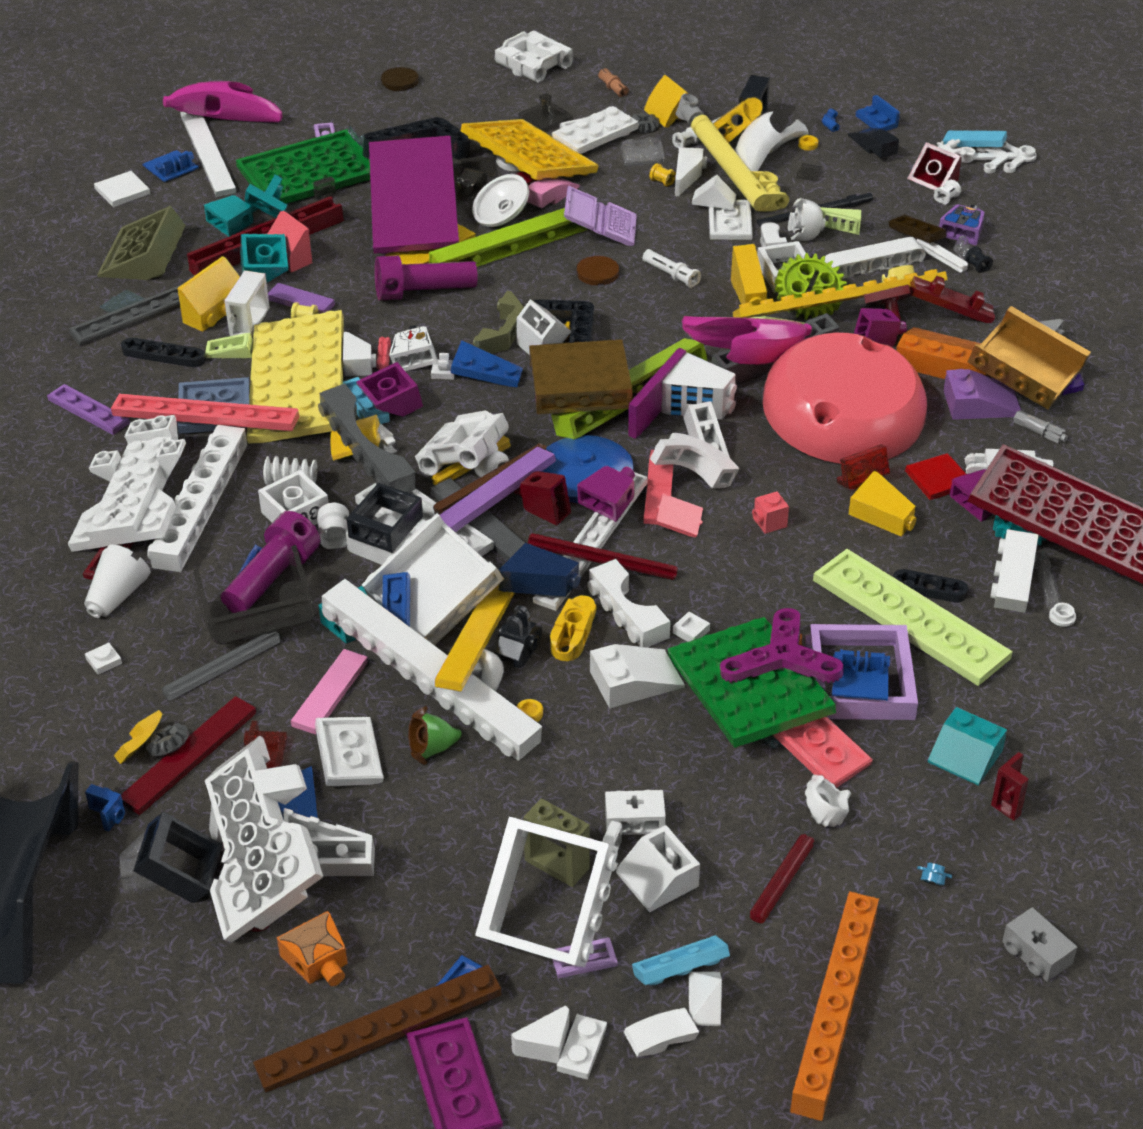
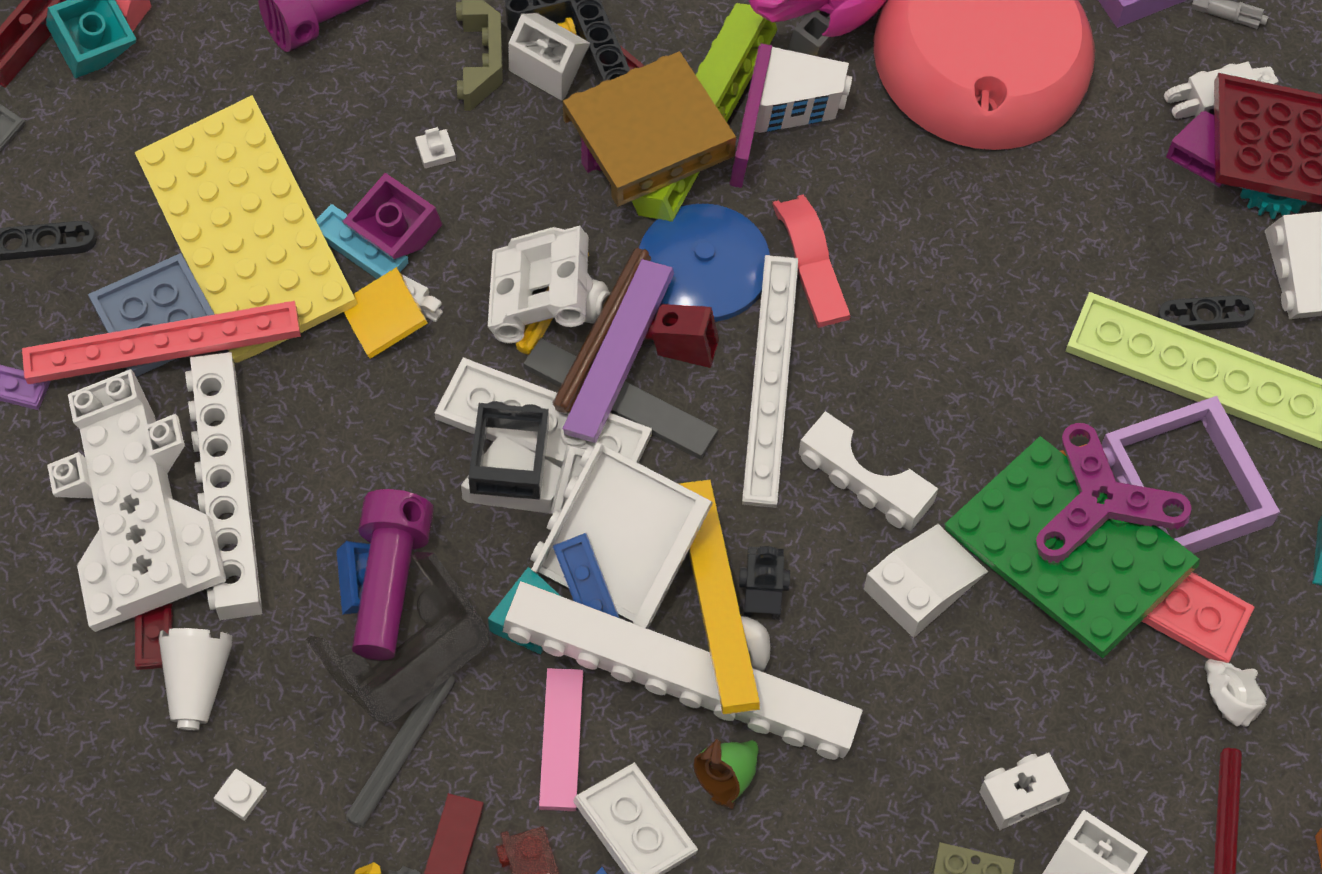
camera: 25 degrees left, 20 degrees up
yellow slope [177,256,240,332] -> none
yellowish green slope [205,333,253,358] -> none
white window [225,271,270,336] -> none
white brick [258,470,328,525] -> none
white piece [263,456,317,486] -> none
medium lavender tile [268,283,335,314] -> none
light yellow bush [291,302,318,319] -> none
white wheel [317,503,349,549] -> none
dark grey arch [318,383,415,496] -> none
white slope [343,332,377,376] -> none
coral axle [376,336,391,370] -> none
white torso [390,325,438,371] -> none
blue wing [450,340,523,387] -> none
dark blue slope [499,543,581,597] -> none
yellow tile [516,699,543,722] -> none
dark red axle [528,533,678,580] -> none
yellow piece [550,595,596,661] -> none
magenta torso [577,466,635,522] -> none
white tile [602,820,622,849] -> none
white arch [650,433,740,488] -> none
coral piece [655,494,703,537] -> none
white plate [673,612,710,642] -> none
white slope [683,401,730,458] -> none
coral brick [752,492,789,534] -> none
blue hinge [832,649,890,701] -> none
clear red bracket [836,444,890,489] -> none
yellow slope [848,471,916,537] -> none
red tile [905,453,966,500] -> none

